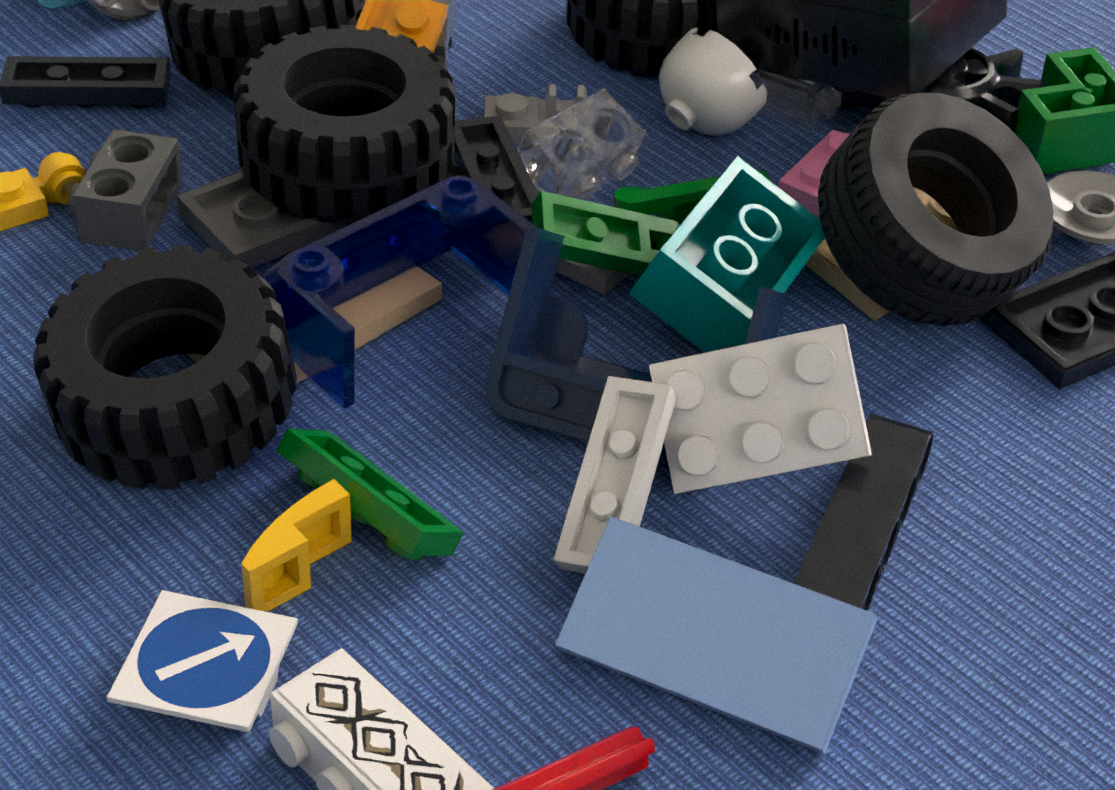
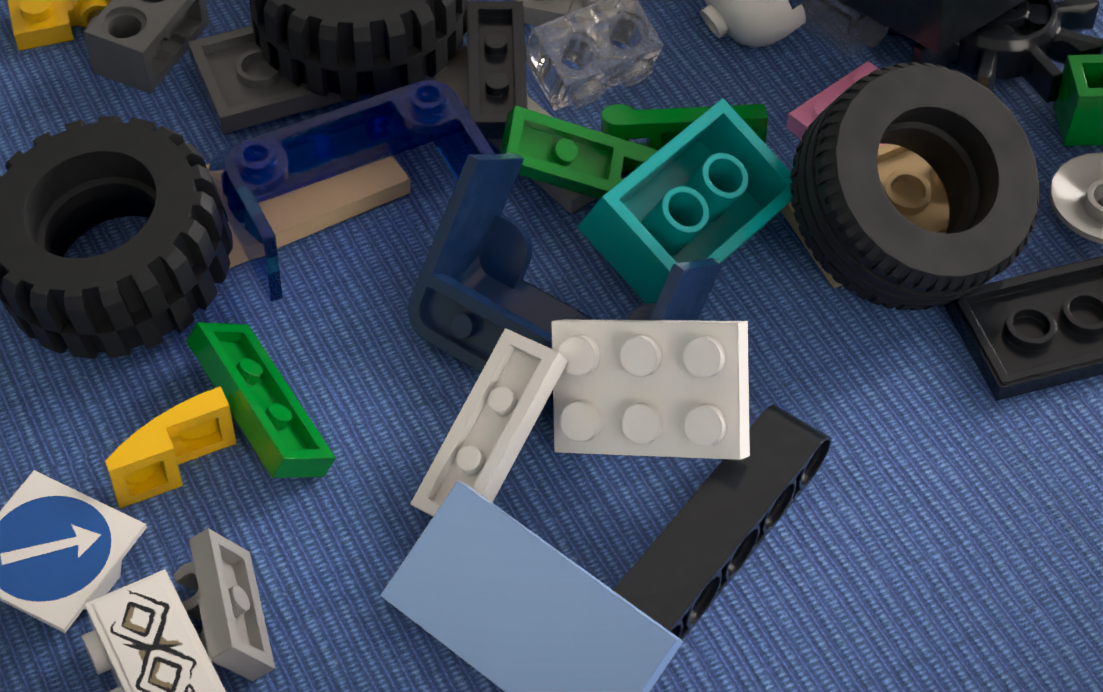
camera: 15 degrees right, 10 degrees up
none -> light grey plate [174,528,275,681]

